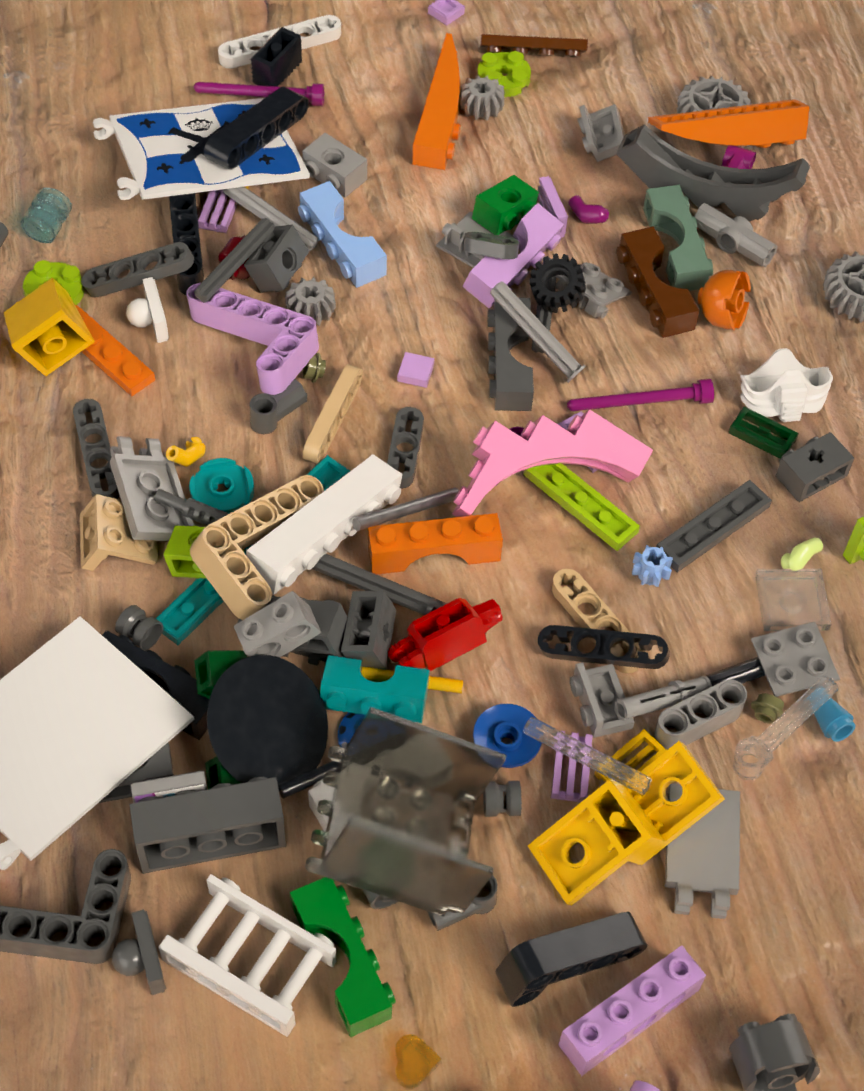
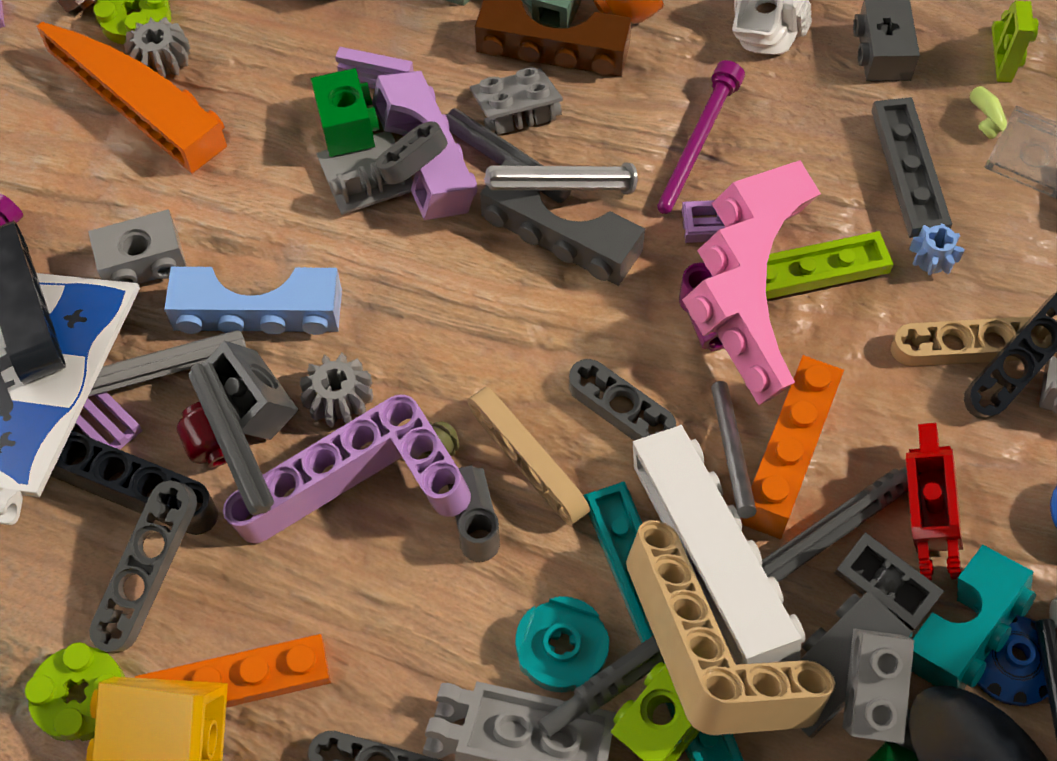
camera: 55 degrees left, 5 degrees up
white tile [126,277,169,343] -> none
yellow arm [166,437,206,467] -> none
yellow bar [361,667,463,694] -> none
lavender tile [397,352,435,388] -> none
black tyre [529,254,586,313] -> none
magenta arm [568,195,609,224] -> none
dark green tile [728,406,799,459] -> none

